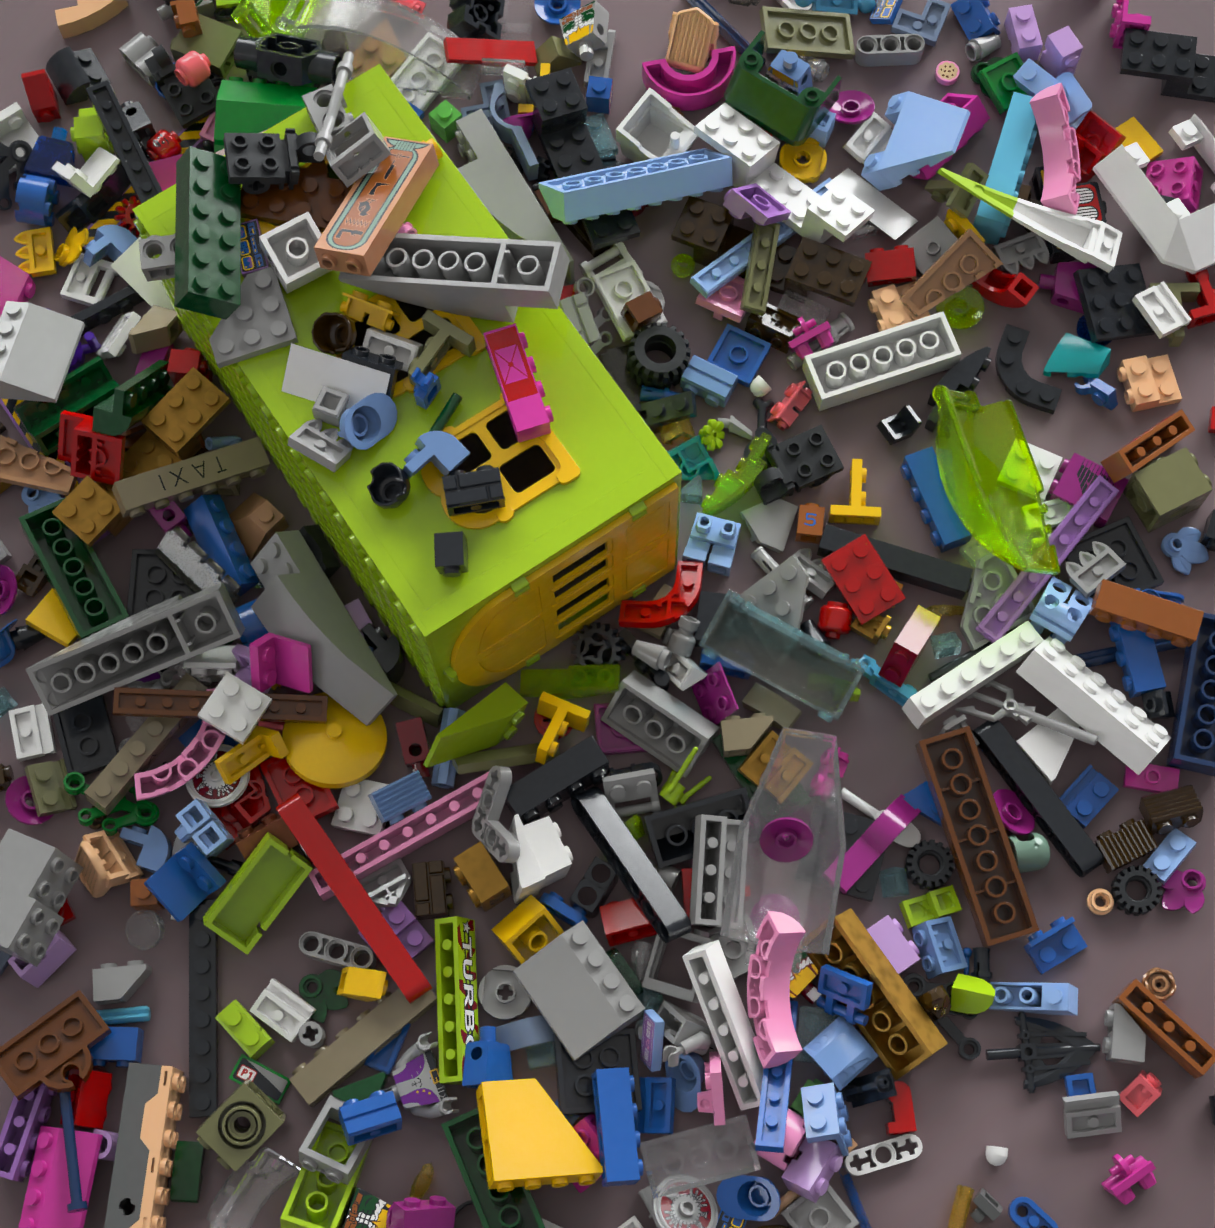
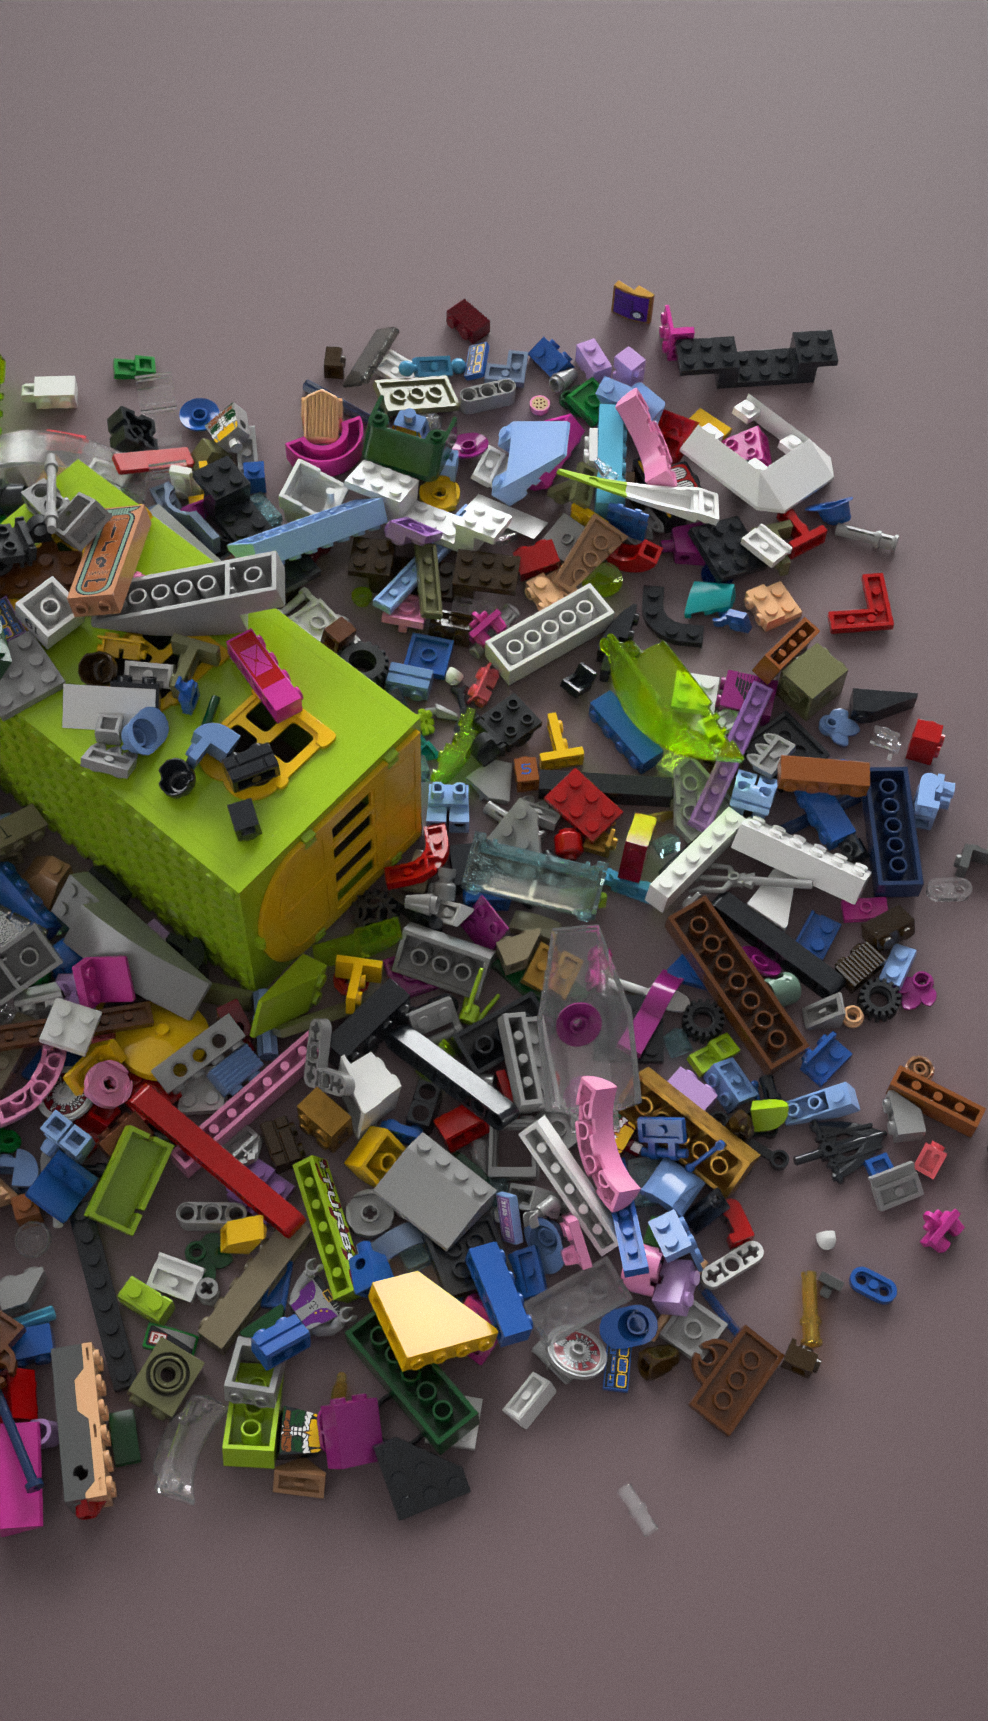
camera: 20 degrees left, 10 degrees down
none -> bright pink plate [83,1060,133,1109]
none -> light grey brick [151,1013,246,1095]
none -> white plate [583,428,598,470]
none -> clear bar [594,457,619,480]
none -> blue plate [606,502,650,542]
none -> blue hinge [685,1140,726,1172]
none -> light grey slope [802,992,846,1030]

